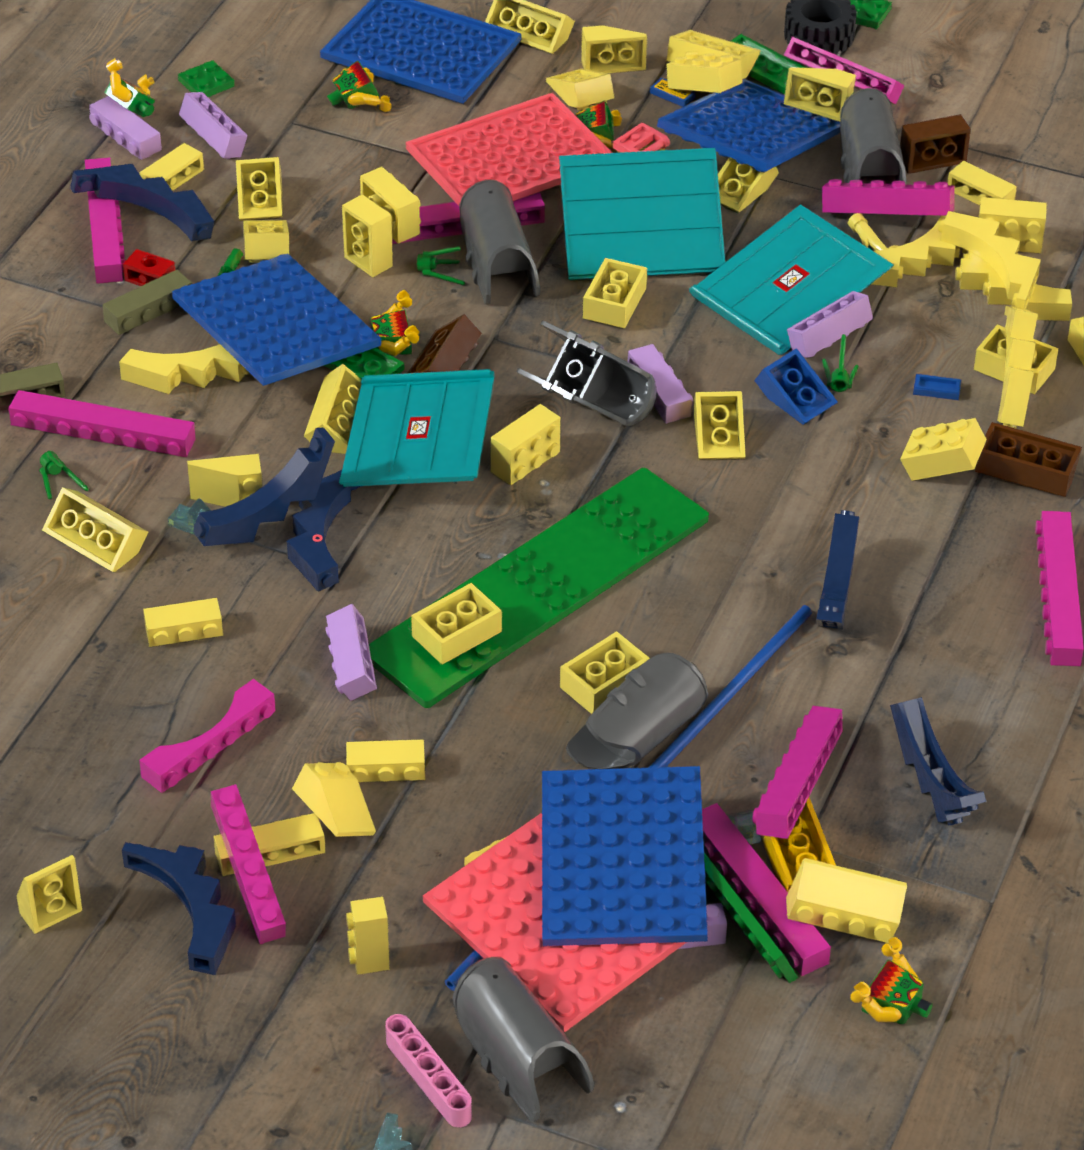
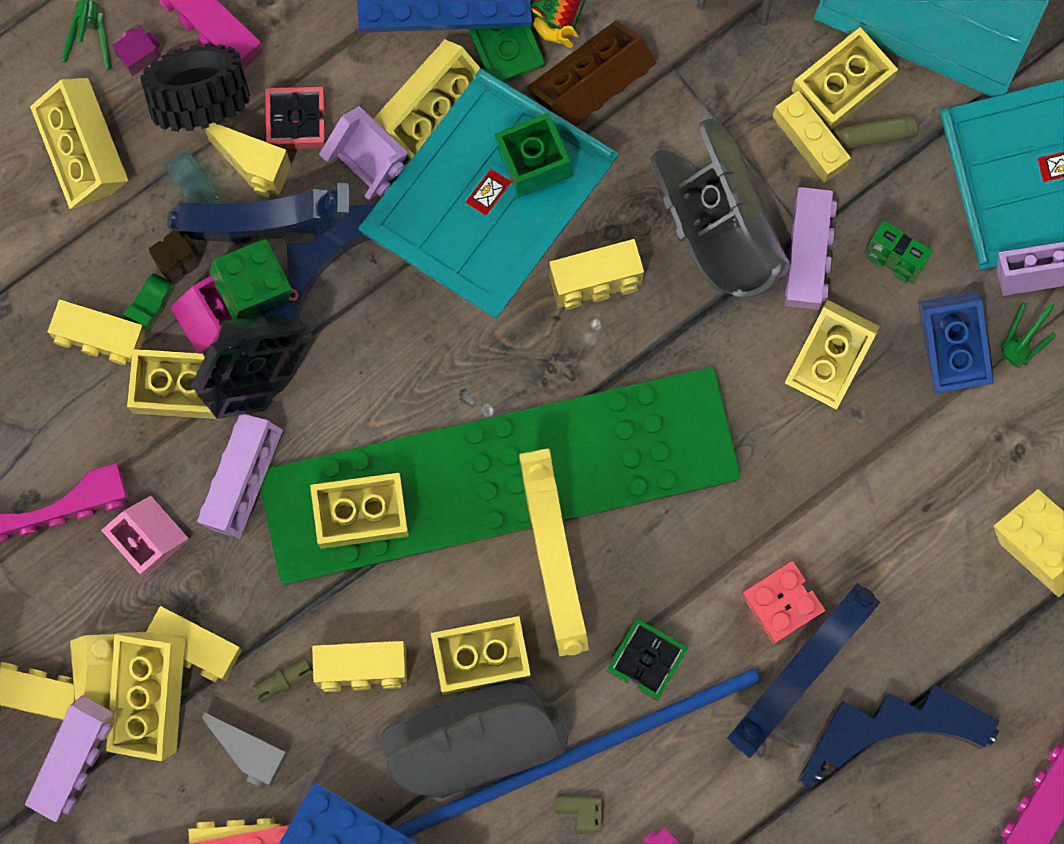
camera: 30 degrees right, 35 degrees up
none -> lavender brick [25,696,113,822]
none -> bright pink slope [101,495,190,579]
none -> light yellow slope [106,632,185,762]
none -> magenta brick [112,26,160,76]
none -> green leg [123,273,175,333]
none -> light yellow brick [127,349,216,419]
none -> black tyre [140,44,250,132]
none -> dark brown brick [149,230,199,285]
none -> dark pink slope [170,276,233,354]
none -> black piece [191,314,314,419]
none -> light grey slope [202,712,288,788]
none -> green brick [209,239,292,320]
none -> olive pin [252,657,313,703]
none -> piece [265,87,326,150]
none -> light yellow brick [312,641,407,692]
none -> lavender panel [319,106,408,200]
none -> green brick [494,112,573,198]
none -> light yellow arch [519,448,589,657]
none -> olive piece [556,795,601,834]
none -> black piece [606,618,688,702]
none -> coral piece [741,561,825,645]
none -> light yellow brick [773,90,851,184]
none -> dark blue arch [797,685,999,788]
none -> olive axle [832,115,918,149]
none -> green piece [864,220,934,284]

